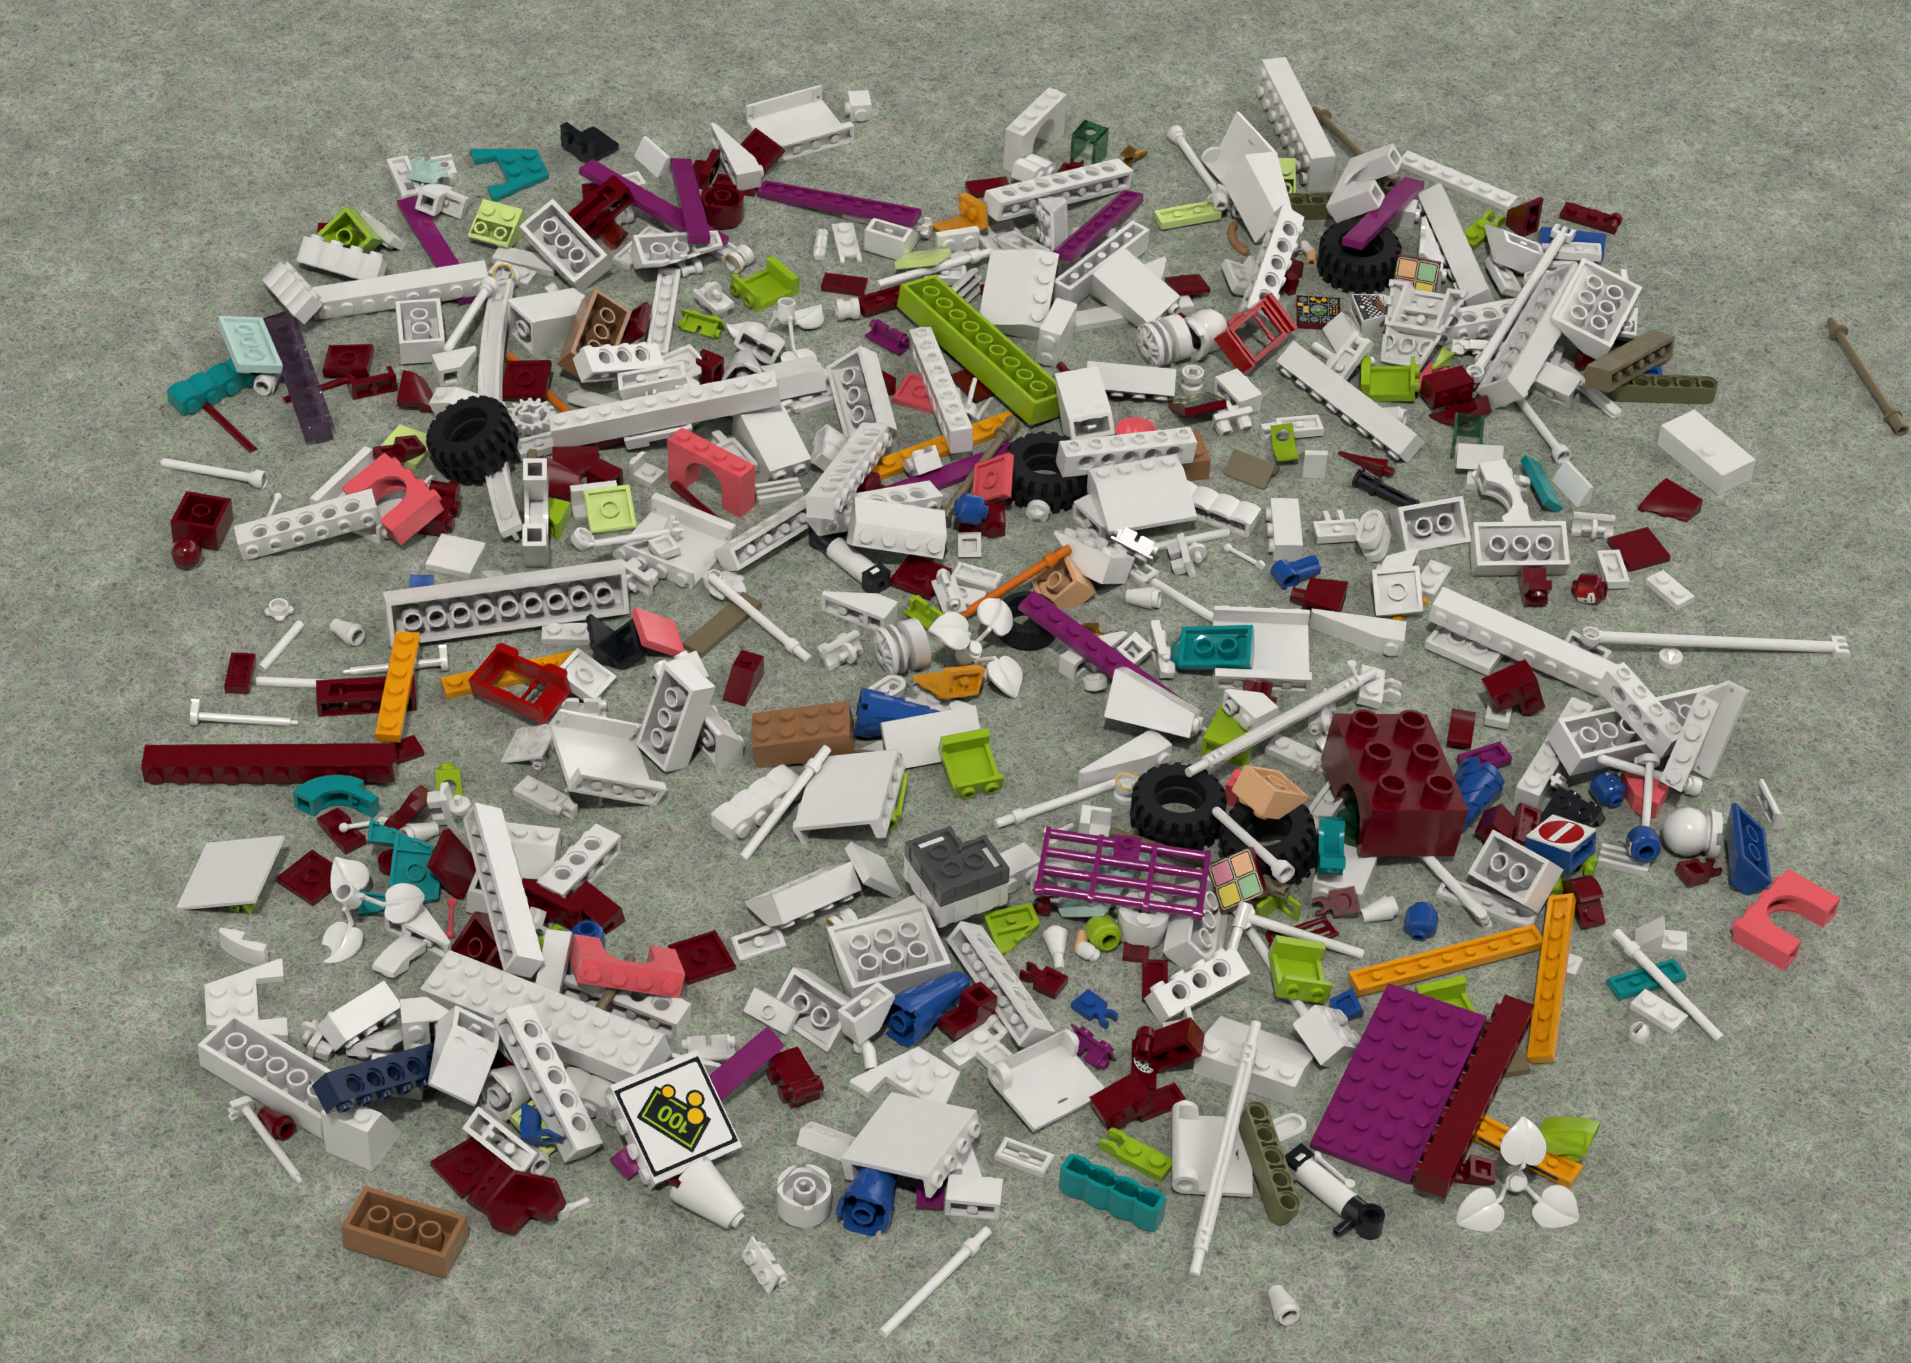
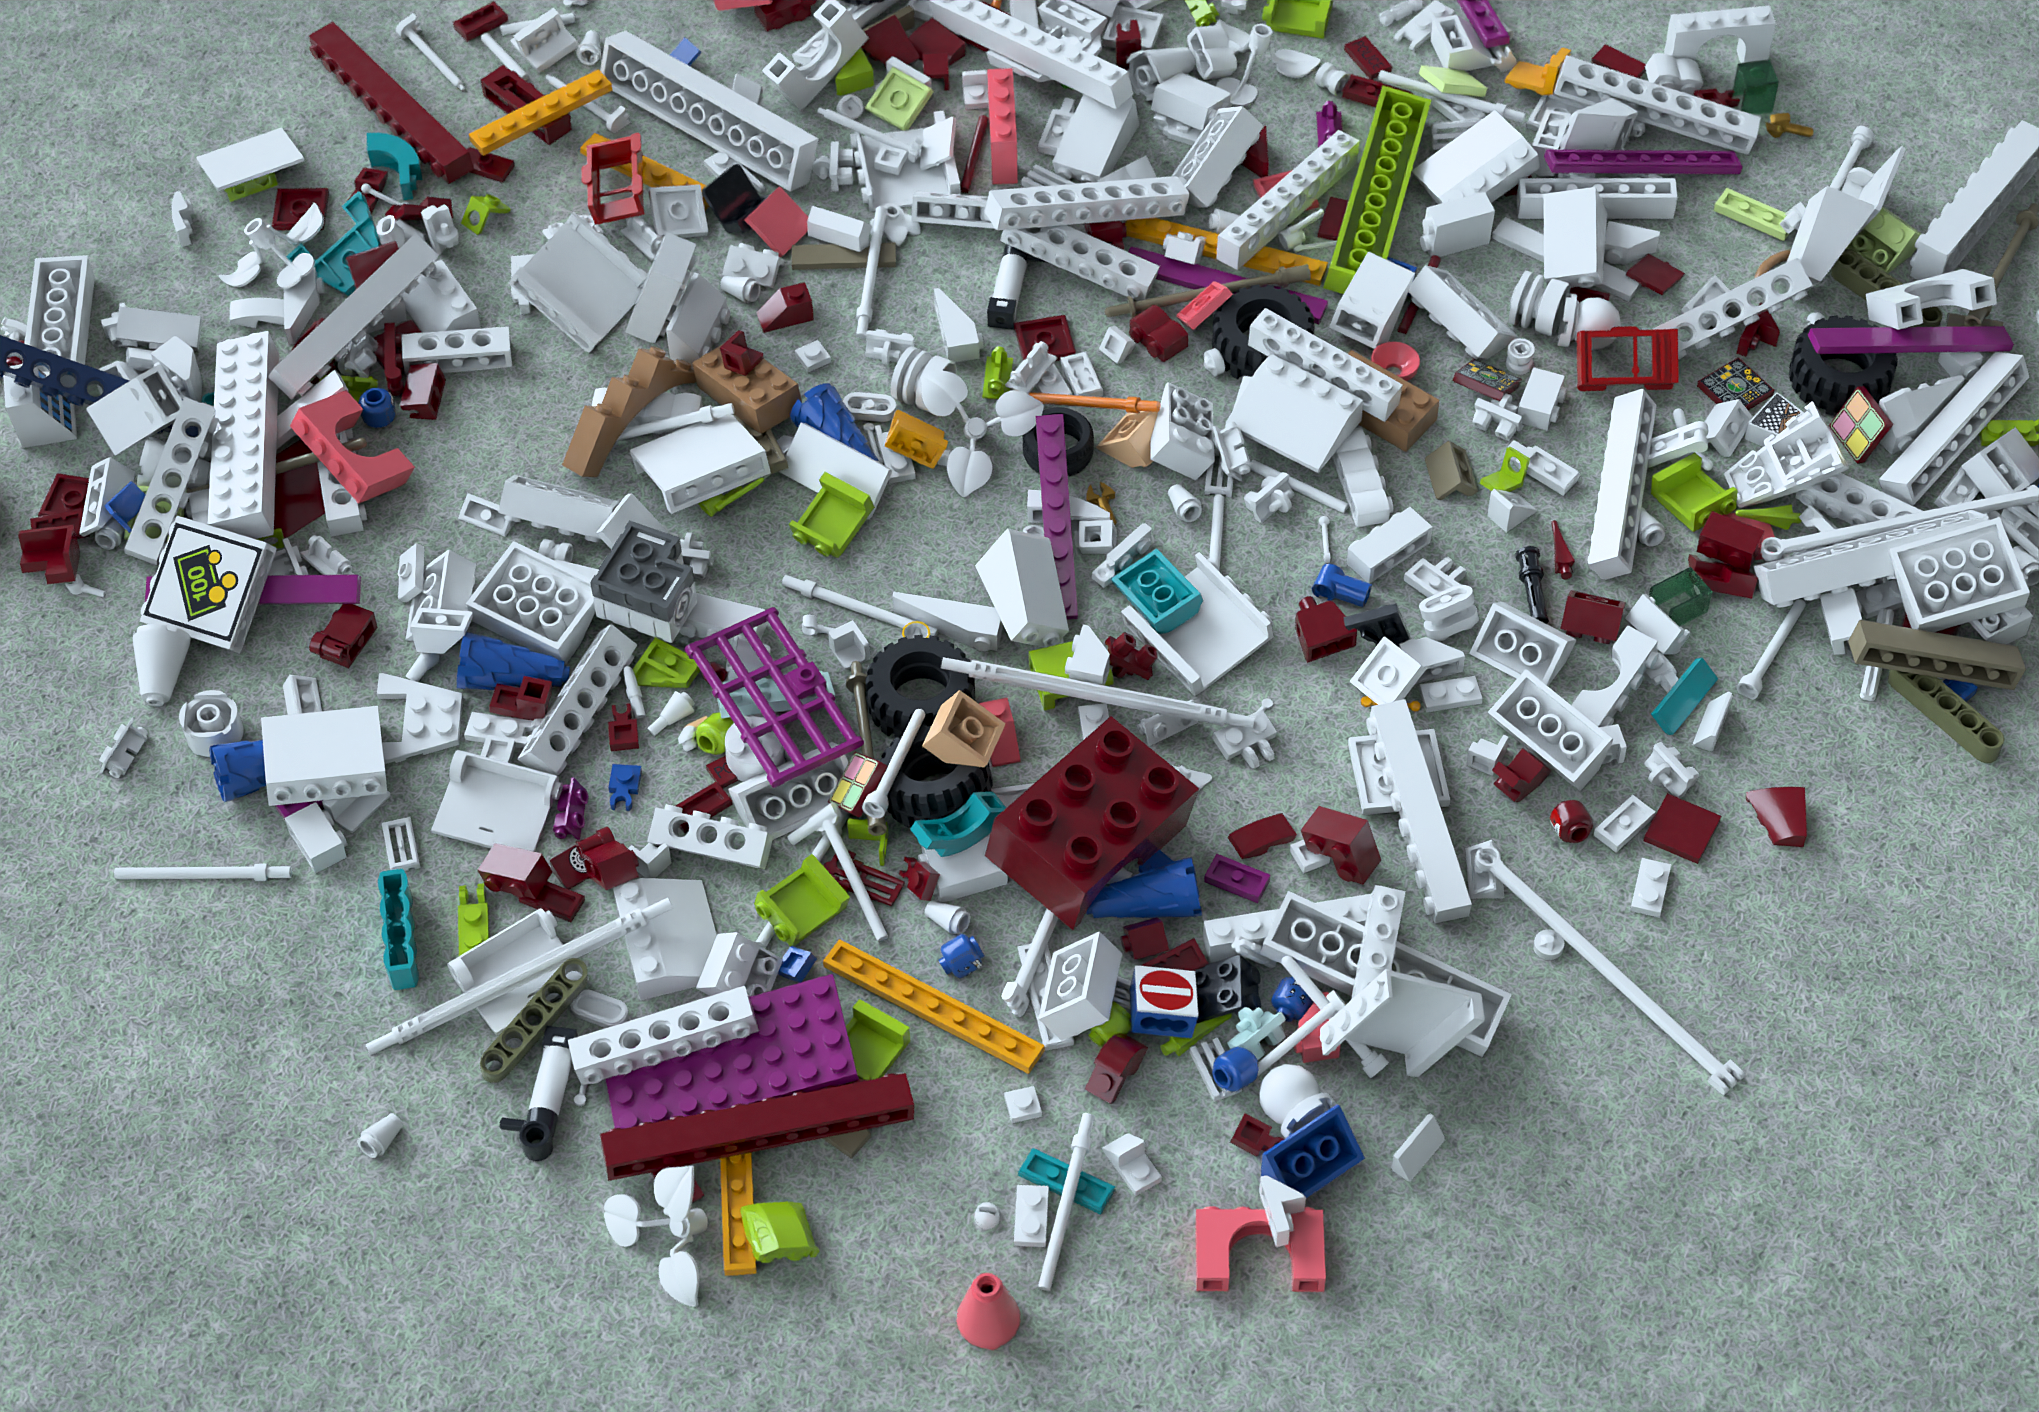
camera: 55 degrees right, 10 degrees up
white wing [204,959,289,1041] -> none
white tile [425,533,486,579] -> none
dark red tile [668,930,736,985] -> none
white slope [846,497,947,559] -> none
white bracket [935,226,981,261] -> none
blue head [953,493,988,526] -> none
white slope [1309,609,1407,657] -> none
light orange plate [1527,893,1576,1064] -> none
white brick [1657,409,1756,495] -> none
none -> white piece [377,216,405,248]
none -> white bracket [510,8,579,73]
none -> medium nougat arch [562,346,696,477]
none -> white brick [568,986,759,1086]
none -> white piece [624,666,646,719]
none -> dark red panel [720,330,764,376]
none -> white plate [795,340,831,373]
none -> white piece [807,206,872,252]
none -> white piece [920,117,956,170]
none -> coral cone [957,1273,1020,1350]
none -> white cone [1209,209,1240,234]
none -> light aqua hips [1227,1007,1286,1061]
none -> white slope [1259,1176,1306,1247]
none -> black wing [1344,603,1411,647]
none -> white panel [1466,735,1509,776]
none -> dark red slope [1560,590,1626,644]

